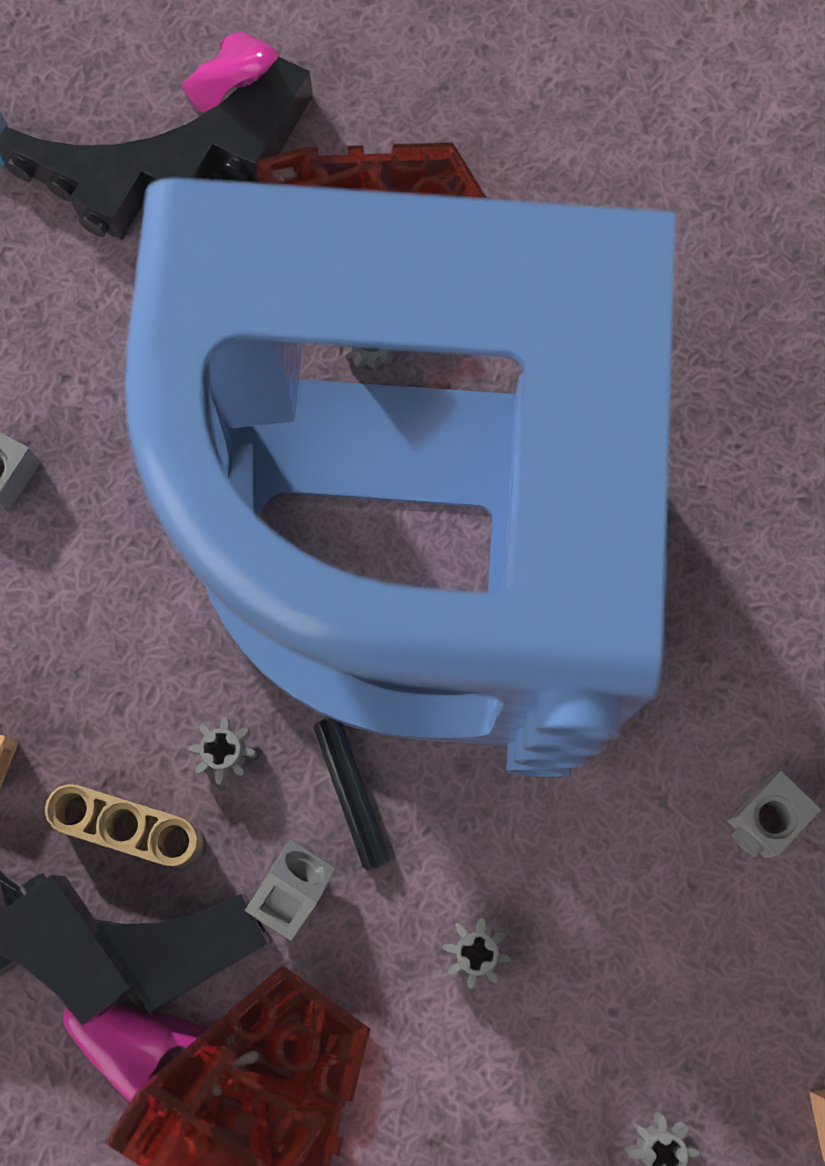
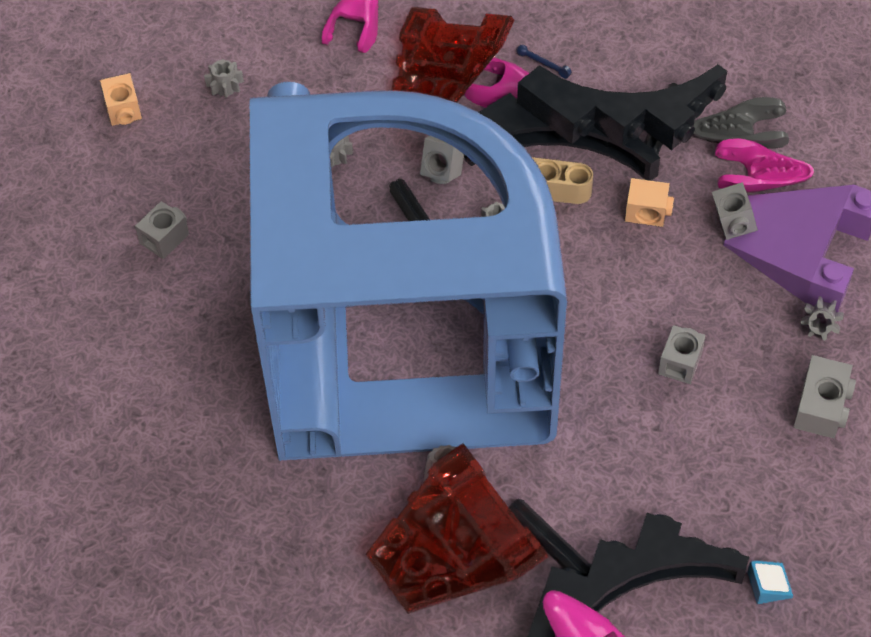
camera: 175 degrees right, 20 degrees down
none -> dark blue hinge [516,45,572,79]

